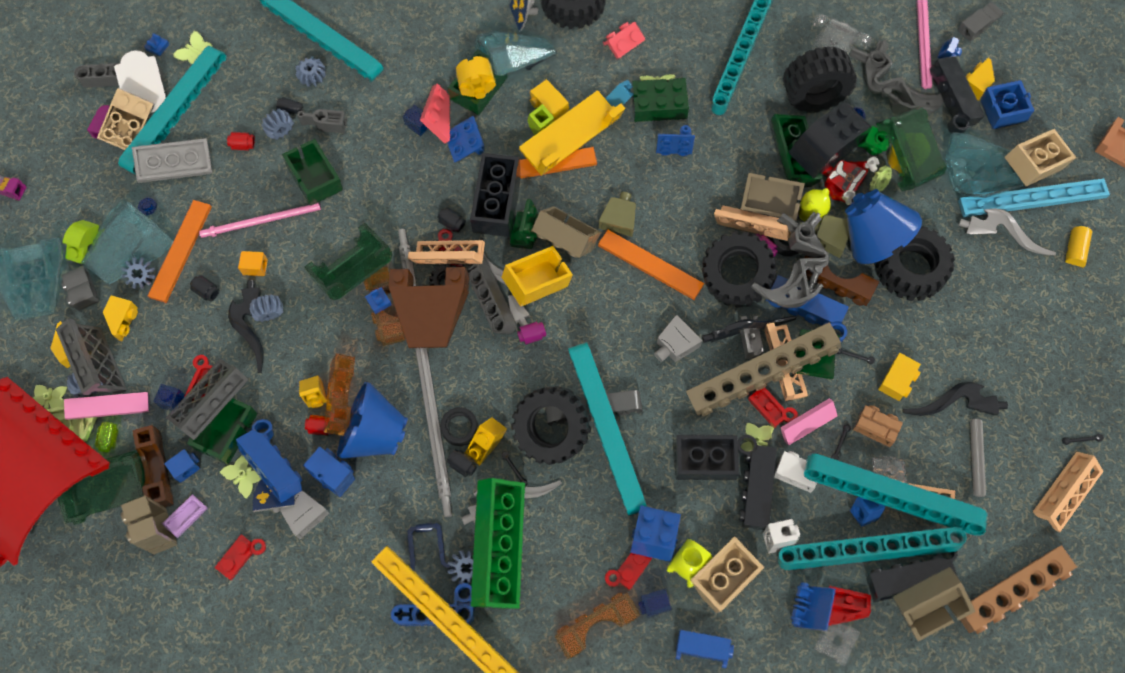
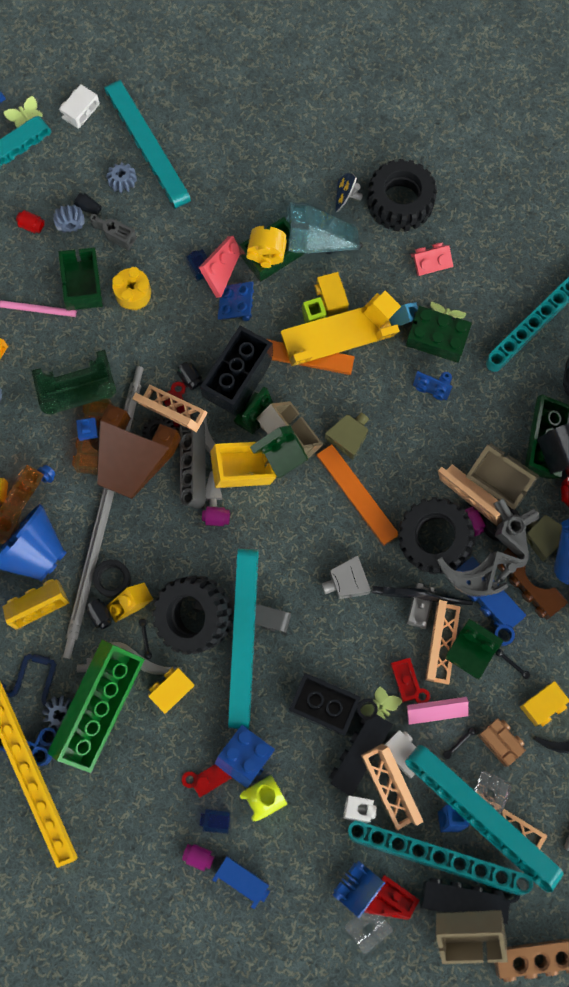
camera: 20 degrees right, 5 degrees up
clear orange arch [555,592,640,660] -> none
dark tan brick [686,322,841,416] -> none
tan slope [690,537,764,613] -> none
neon yellow piece [798,188,831,224] -> none
none -> yellow slope [2,579,70,630]
none -> blue plate [37,465,55,483]
none -> white brick [59,85,100,129]
none -> yellow brick [112,267,151,310]
none -> yellow brick [148,667,195,714]
none -> magenta brick [182,844,214,871]
none -> dark green bracket [250,425,308,478]
none -> light nougat fence [361,744,423,830]
none -> yellow brick [363,291,401,329]

